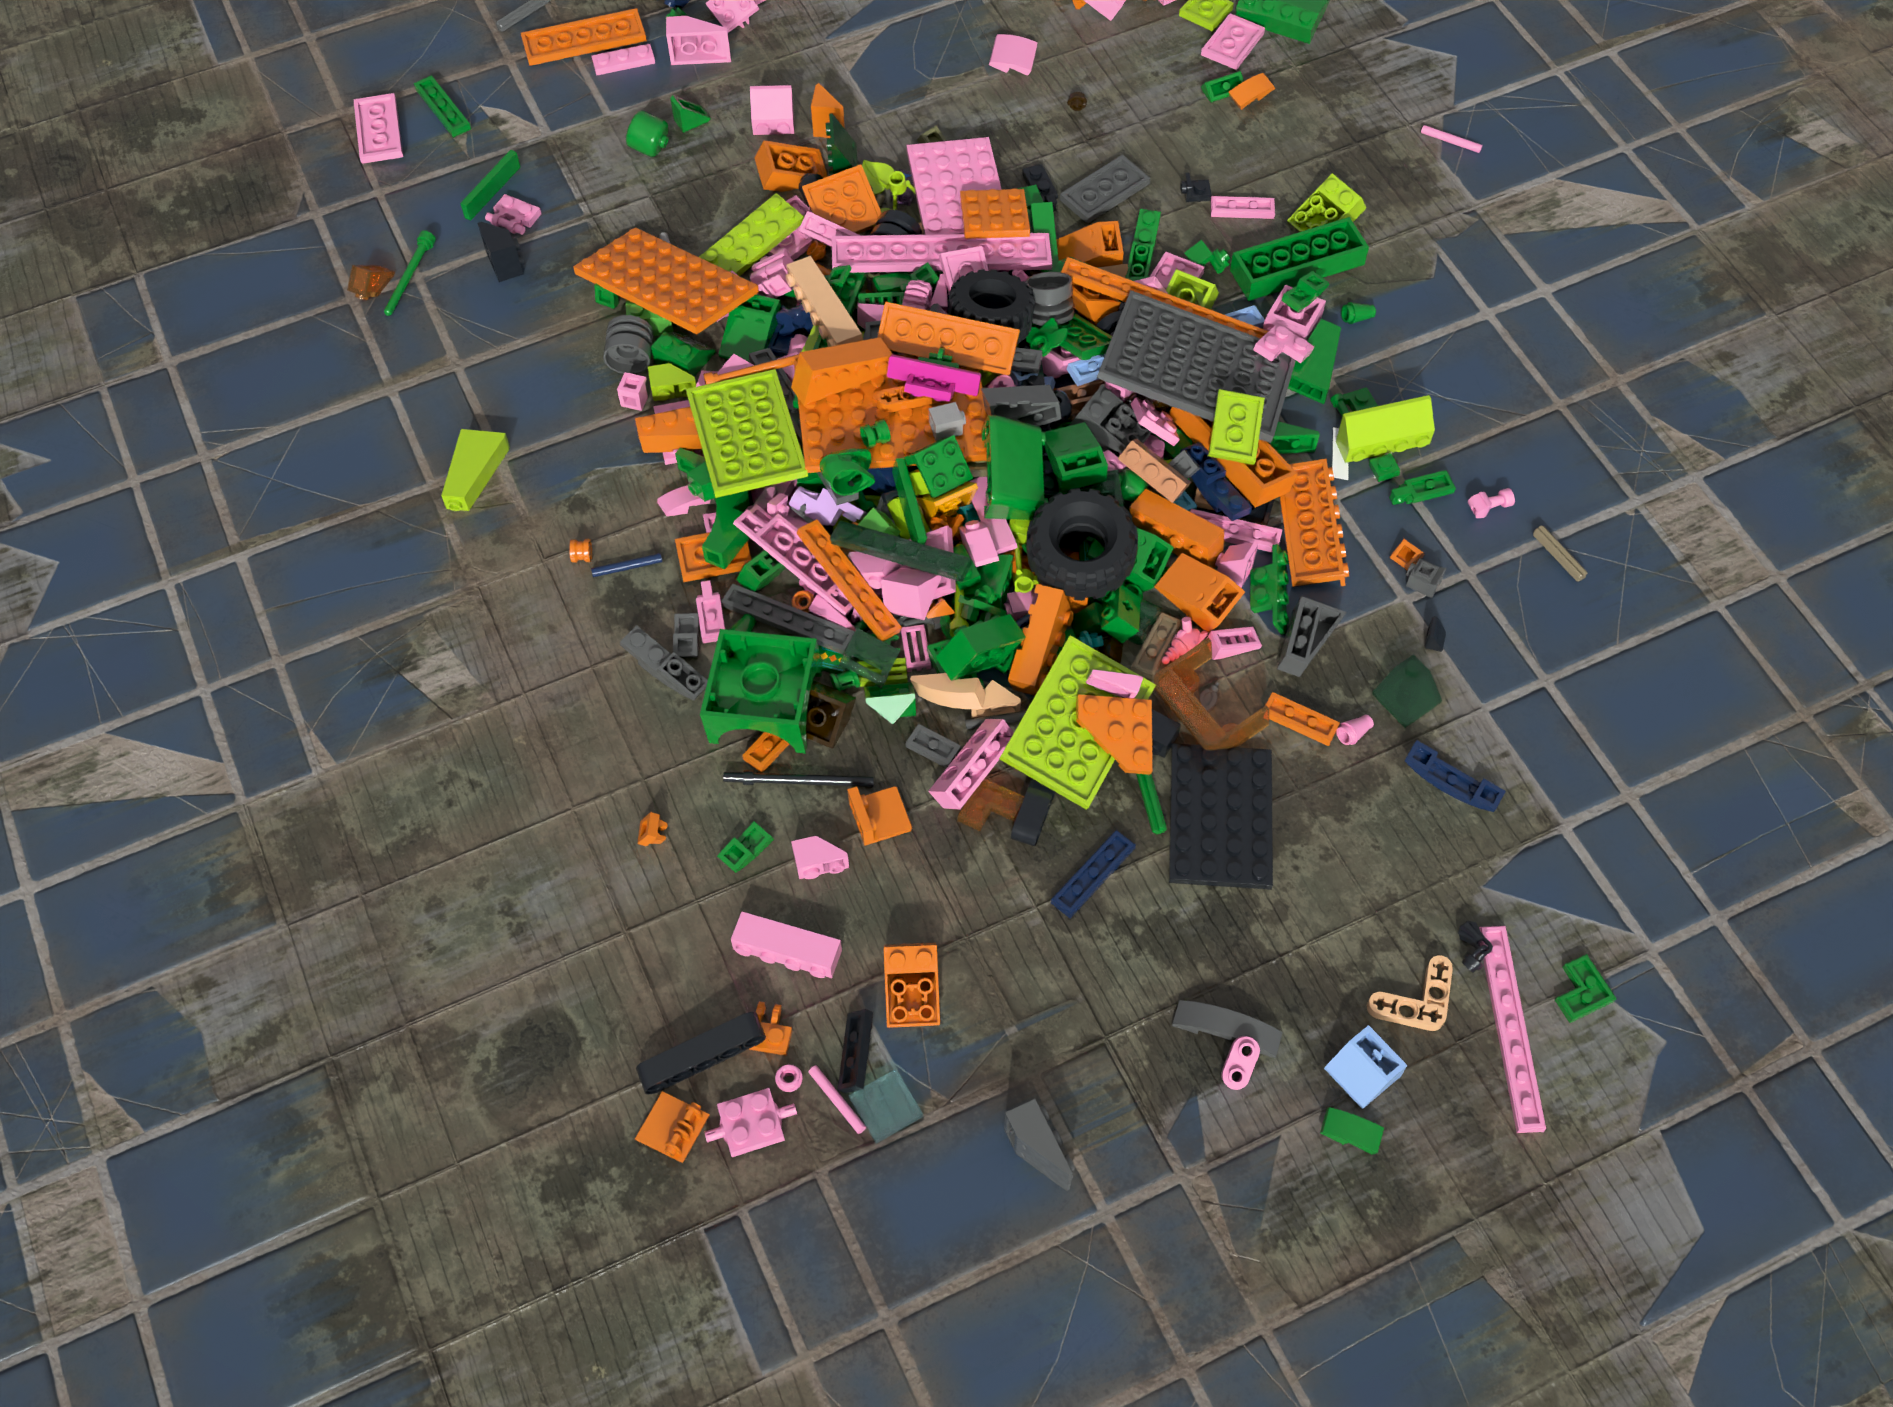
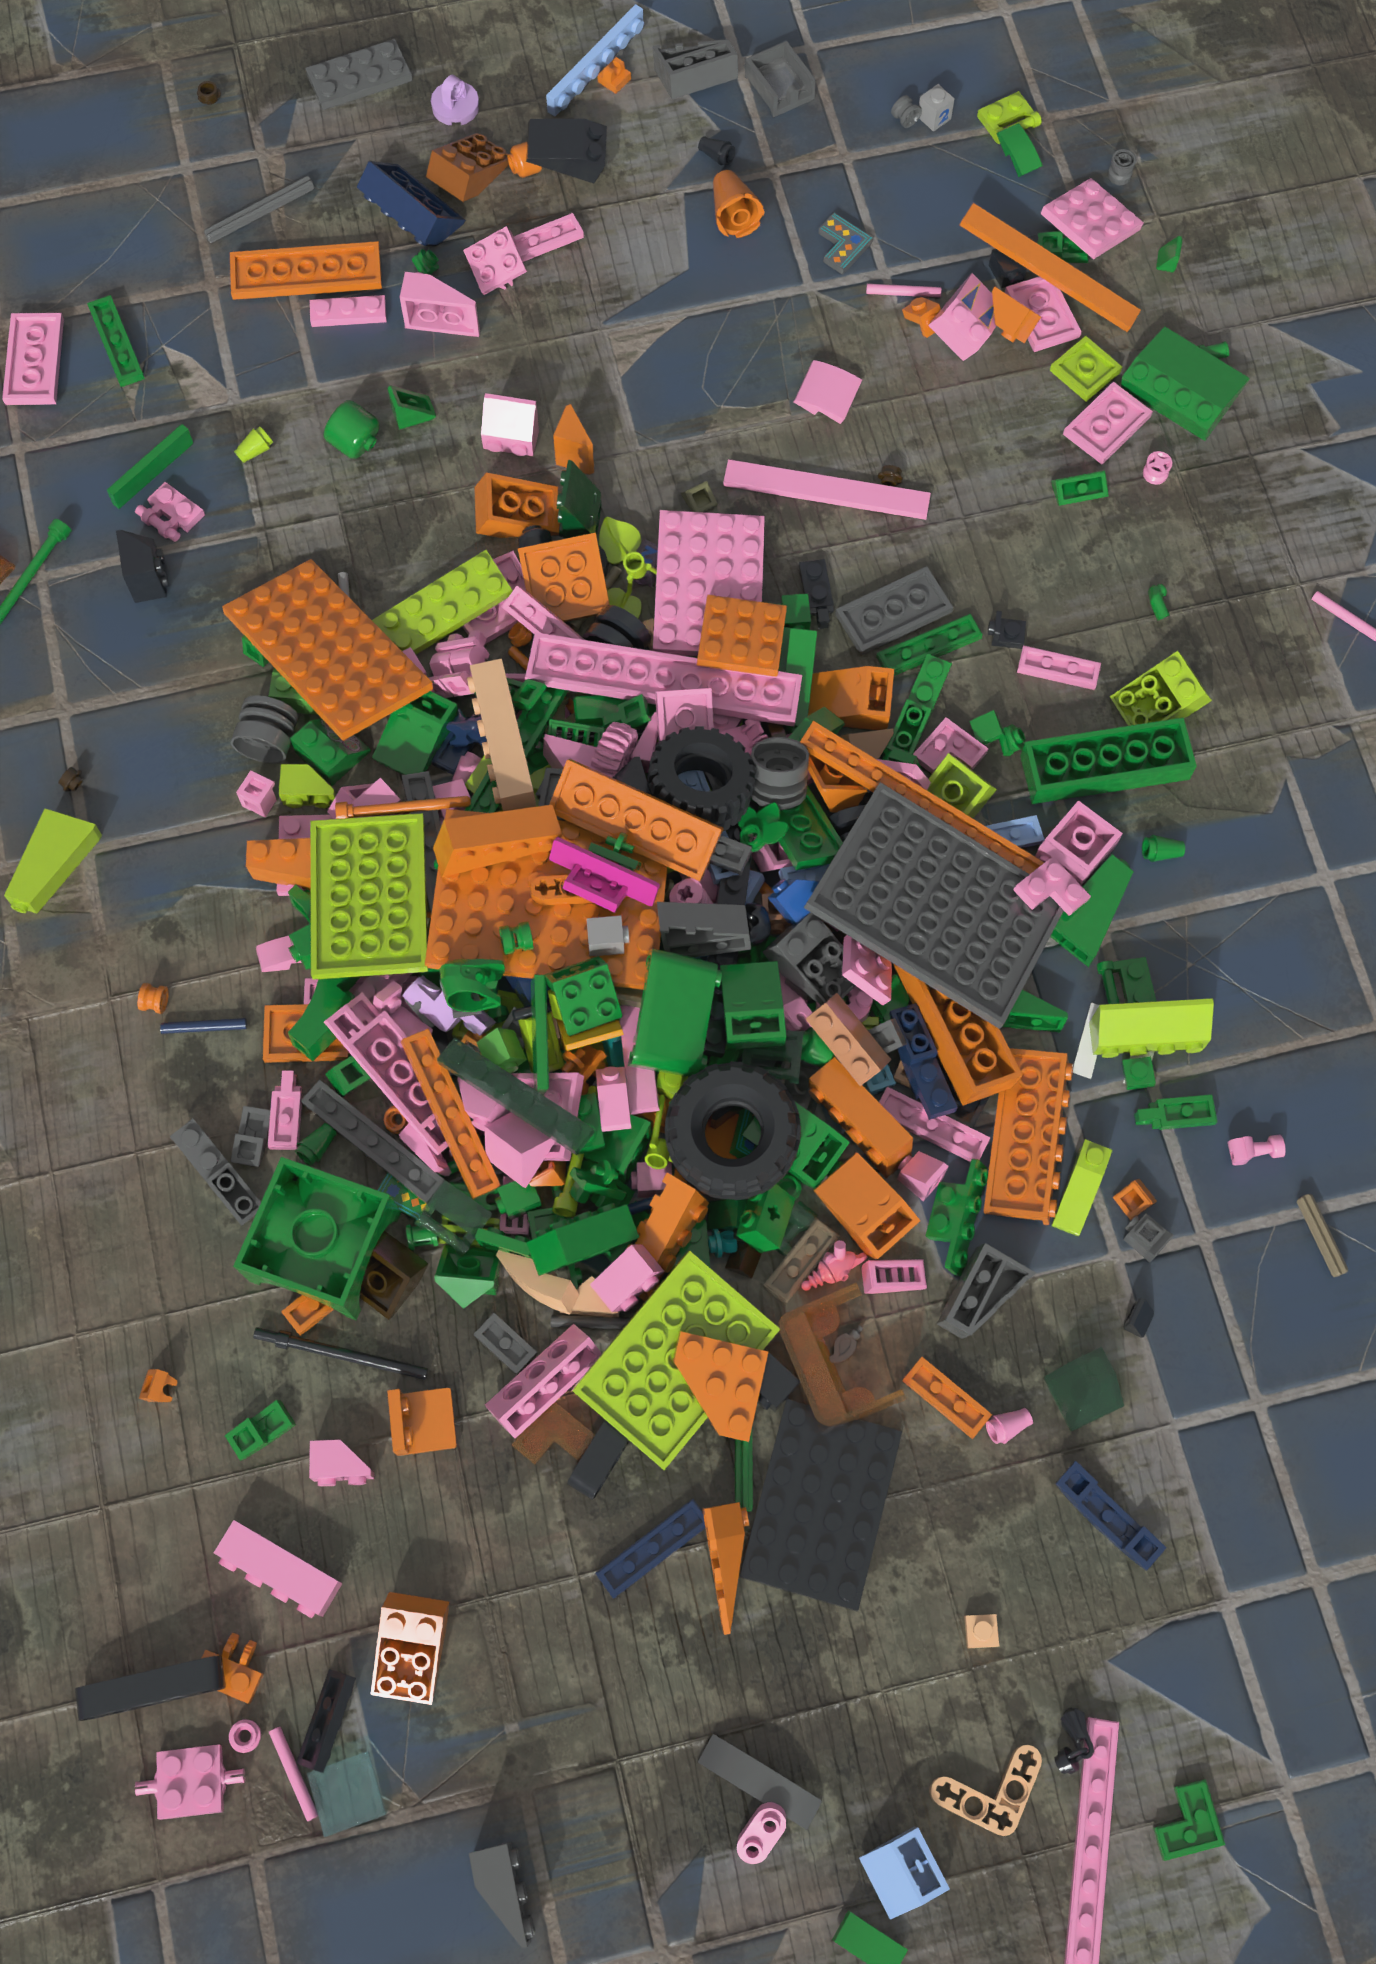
camera: 10 degrees right, 10 degrees up
orange hinge [635,1091,710,1163] -> none
bright pink slope [1086,670,1143,699] -> none
lime tile [1208,389,1265,465] -> none
orange slope [1229,73,1275,110] -> none
green slope [1281,271,1329,312] -> none
none -> dark brown plate [58,767,84,792]
none -> lime cone [234,426,273,463]
none -> green hinge [475,1227,532,1259]
none -> green brick [494,1181,542,1221]
none -> bright pink brick [590,1244,664,1312]
none -> orange wedge [702,1502,749,1635]
none -> bright pink tile [724,459,931,520]
none -> blue slope [768,879,819,924]
none -> green tile [876,613,983,676]
none -> light nougat plate [964,1614,999,1648]
none -> lime slope [1051,1139,1113,1237]
none -> bright pink wheel [1143,451,1172,485]
none -> green arm [1148,584,1170,621]

